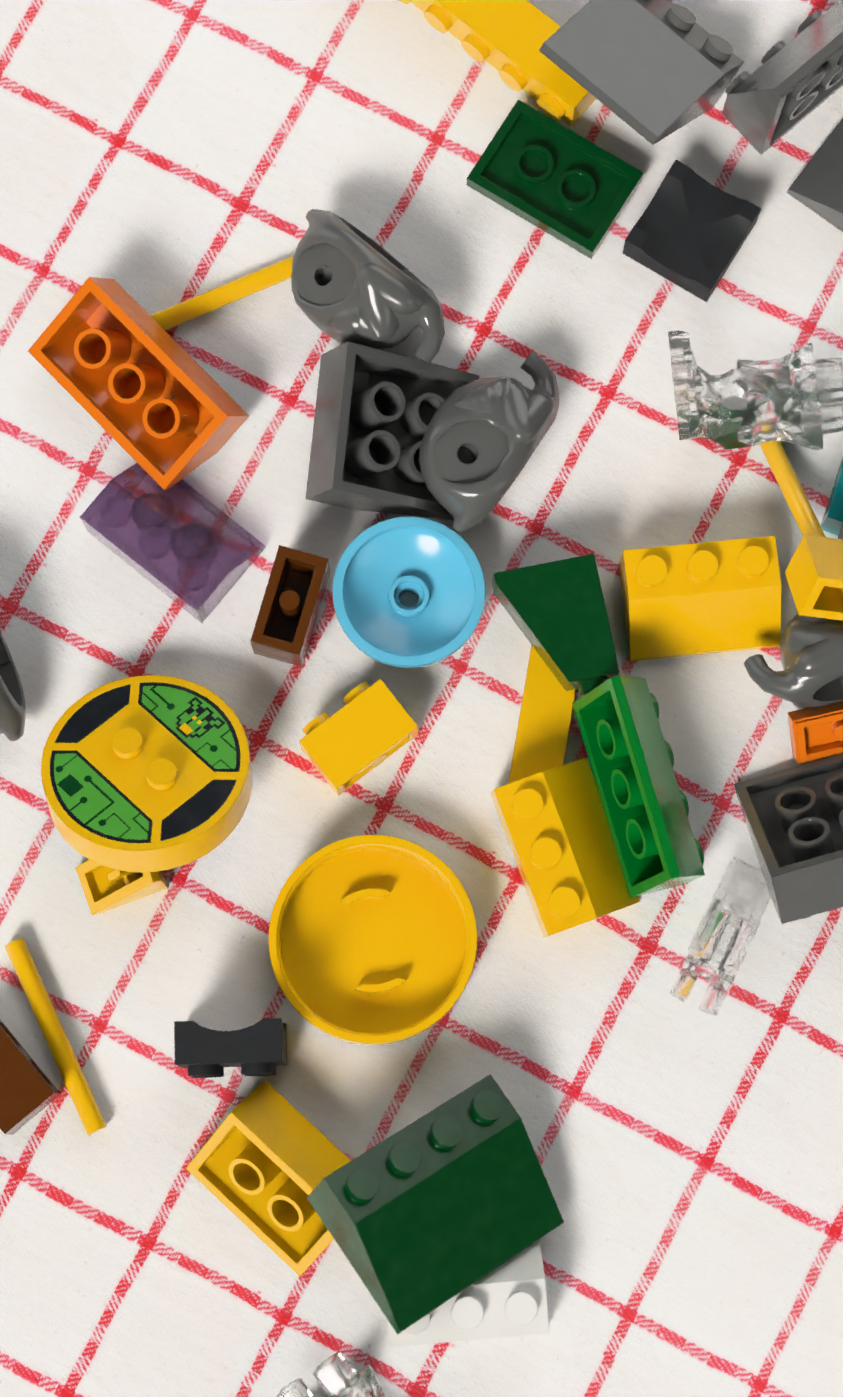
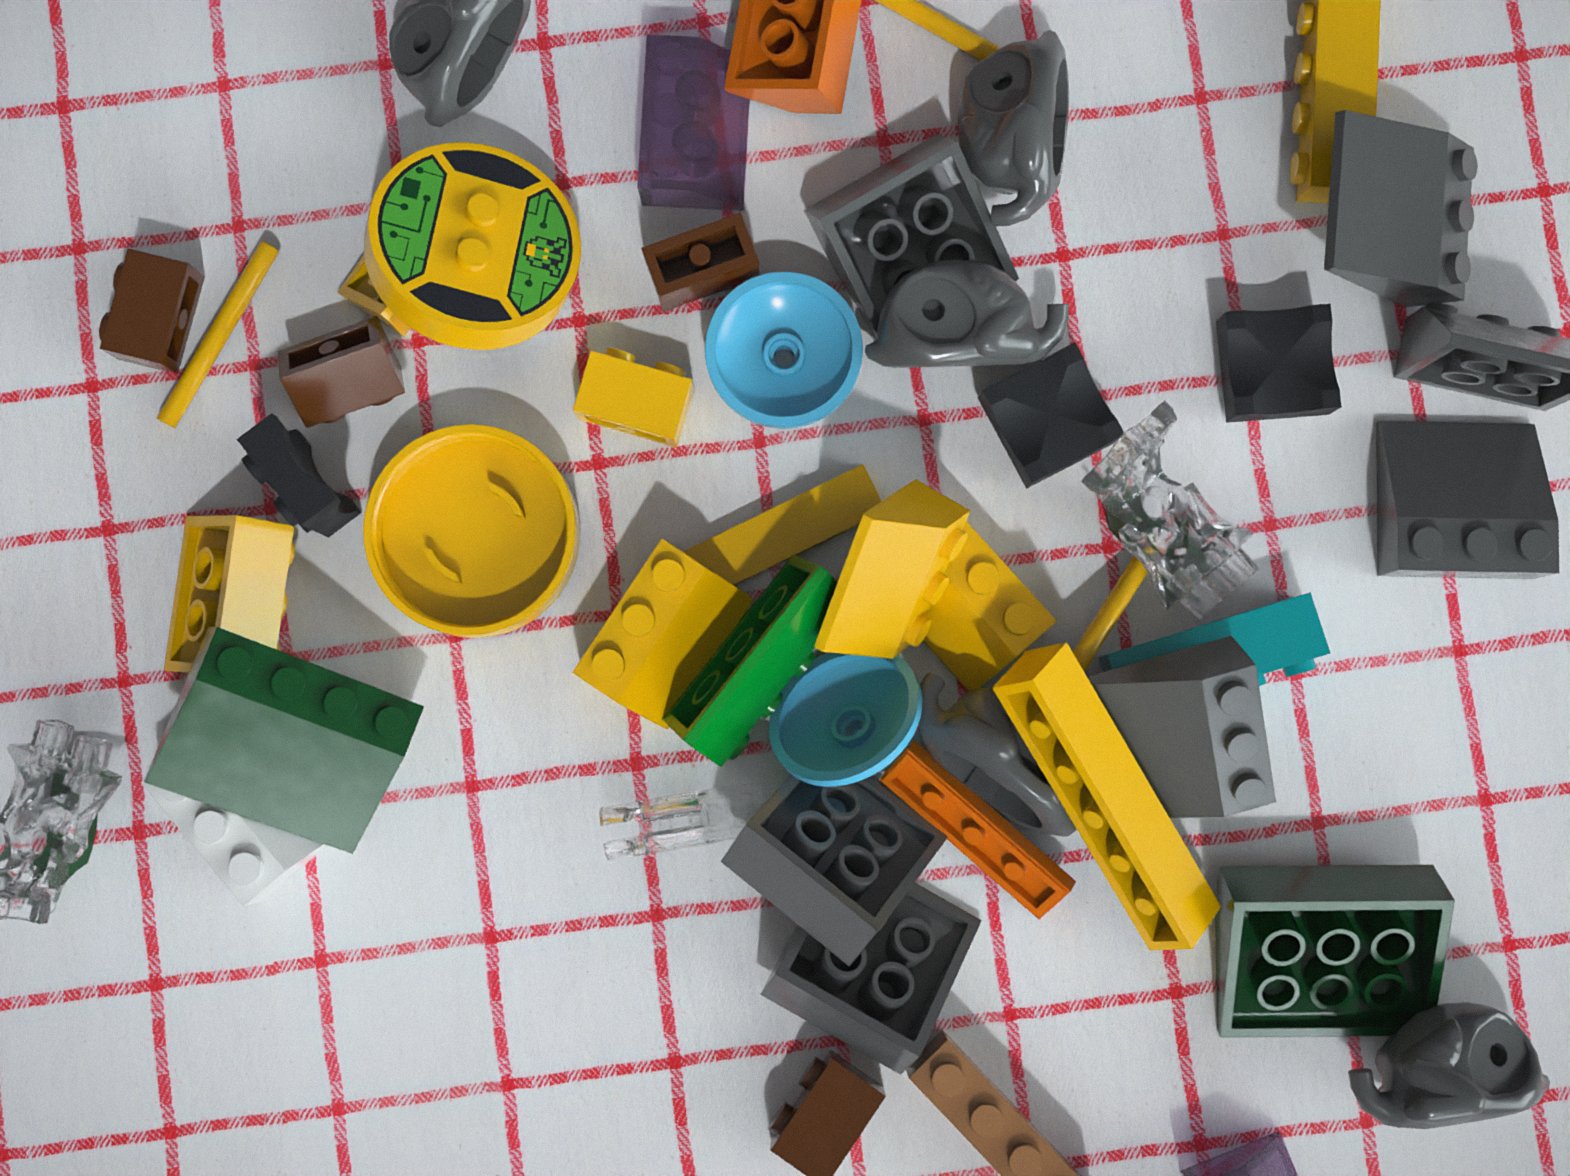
camera: 55 degrees right, 5 degrees up
dark green plate [467,99,644,259] -> none
dark green slope [492,554,620,696] -> none
none -> reddish brown brick [278,316,405,428]
none -> medium azure dish [769,652,923,787]
none -> yellow slope [814,479,970,659]
none -> black brick [978,342,1125,489]

